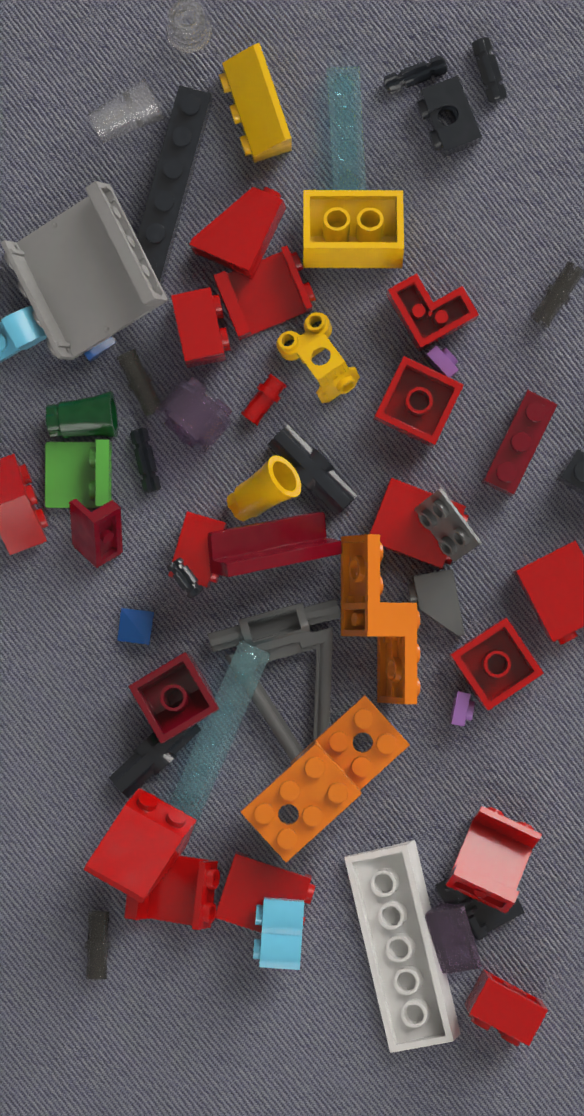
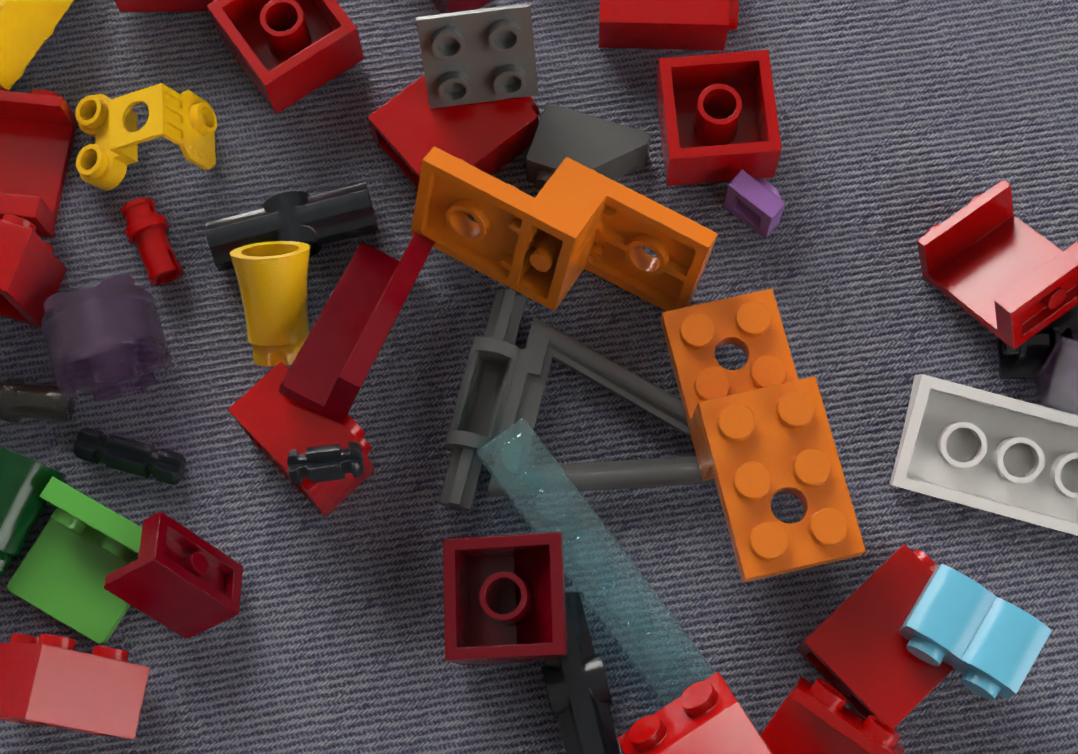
camera: 60 degrees left, 15 degrees down
blue slope [117,608,154,645] -> none

